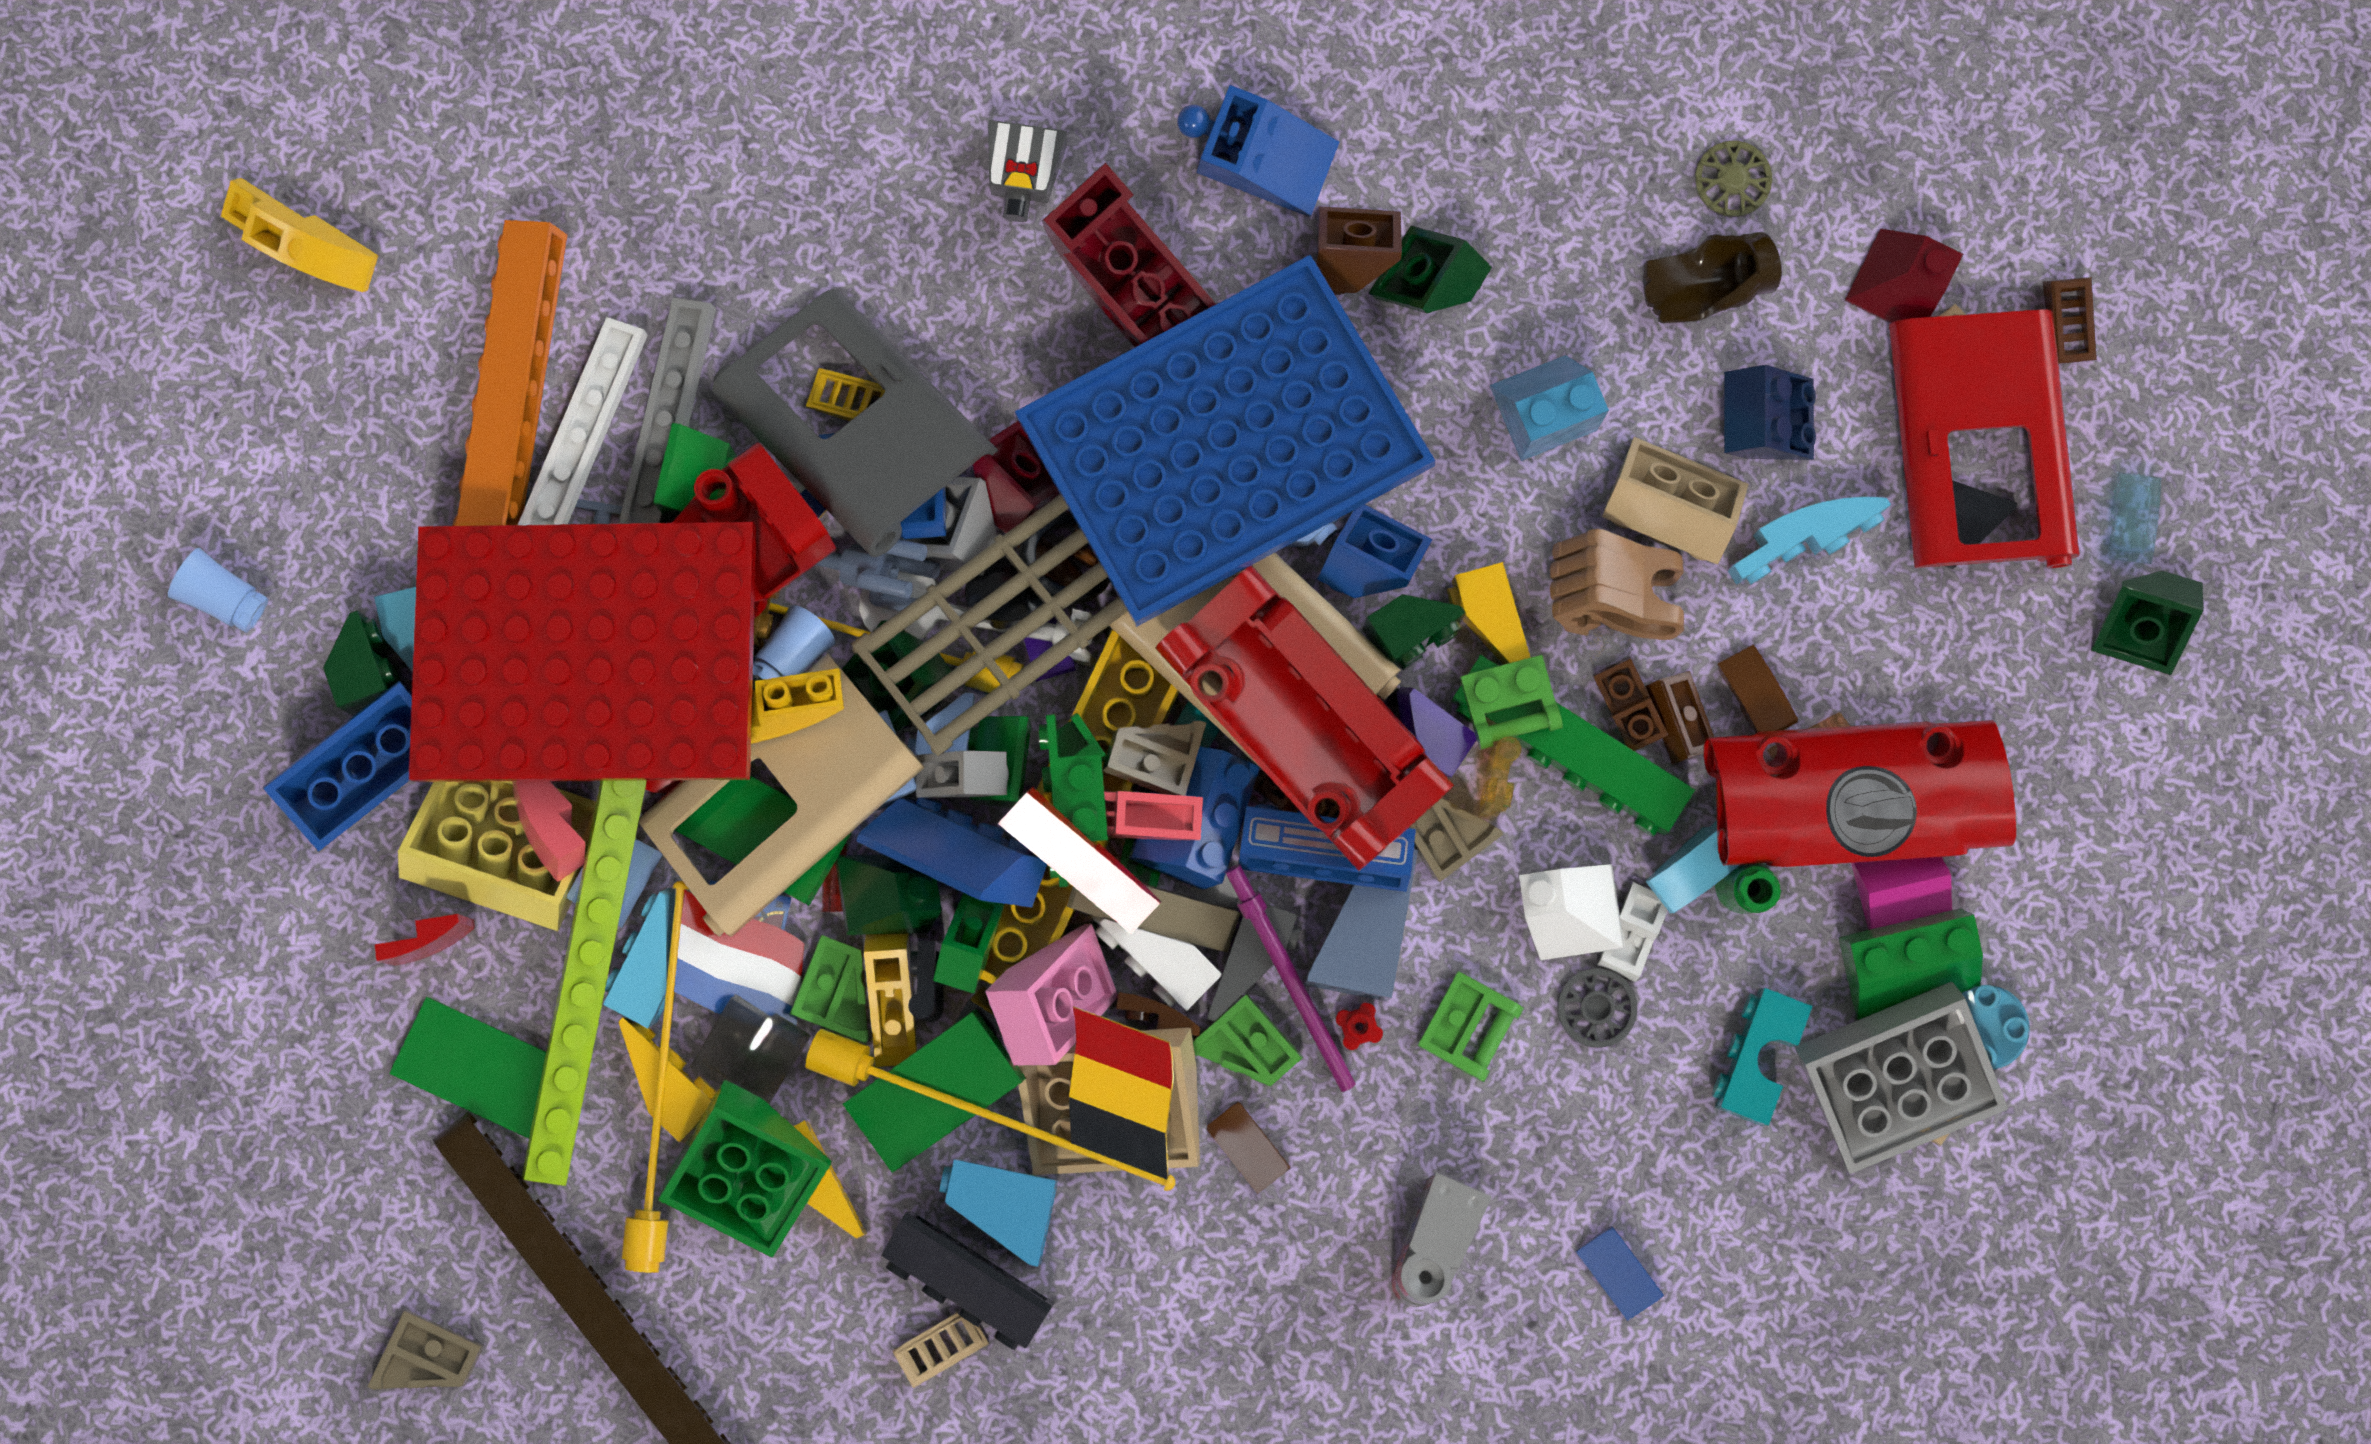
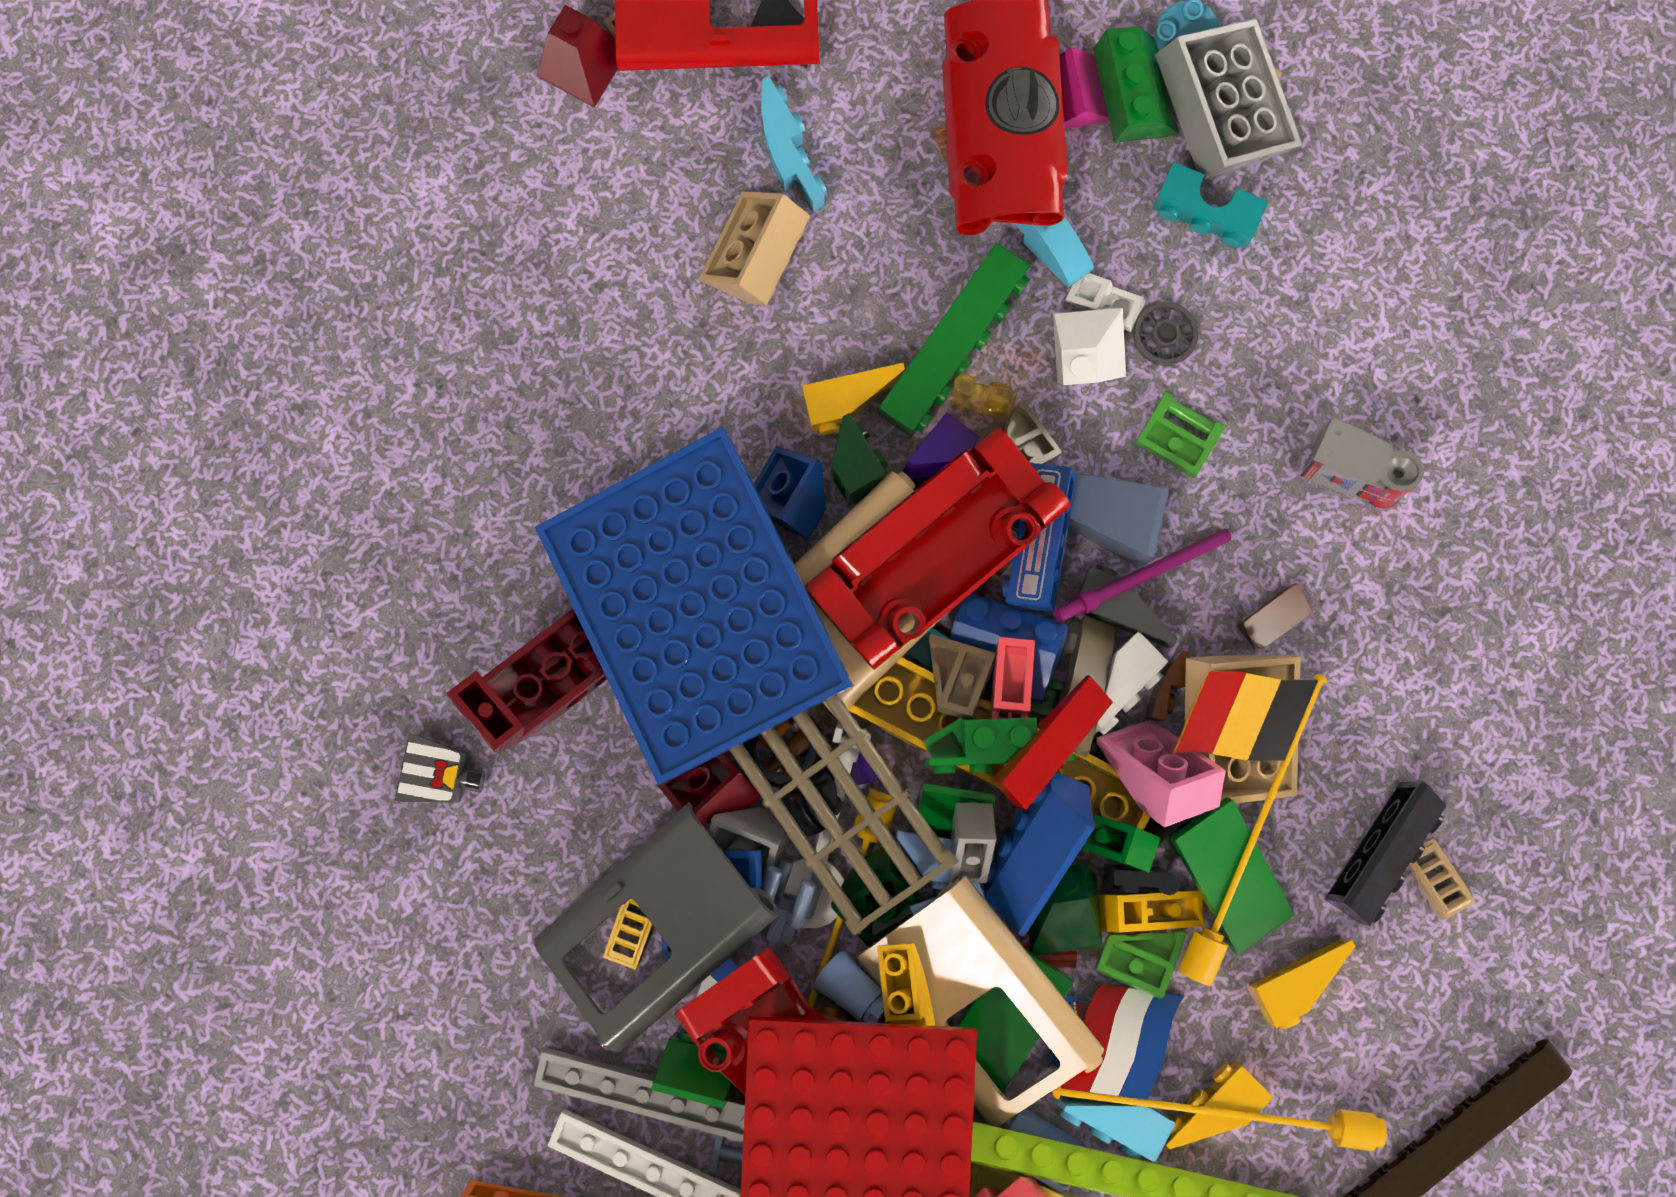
camera: 85 degrees left, 0 degrees up
green slope [658,1079,832,1258] -> none
clear smoke slope [690,994,811,1104] -> none
dark azure slope [939,1159,1058,1267] -> none
blue slope [1177,85,1340,217] -> none
bright green wing [1193,994,1303,1087] -> none
reddish brown slope [1316,206,1402,295] -> none
red plate [1335,1003,1383,1050] -> none
dark green slope [1368,226,1492,314] -> none
bright green plate [1459,655,1563,750] -> none
dark azure slope [1490,355,1609,461] -> none
medium nougat piece [1550,529,1684,640] -> none
blue slope [1575,1226,1664,1321] -> none
reddish brown slope [1592,656,1668,751] -> none
dark brown hair [1643,232,1782,323] -> none
reddish brown slope [1645,671,1714,765] -> none
olive wheel [1695,141,1772,217] -> none
green plant [1715,863,1781,914] -> none
reddish brown slope [1717,644,1798,733] -> none
dark blue slope [1724,364,1816,460] -> none

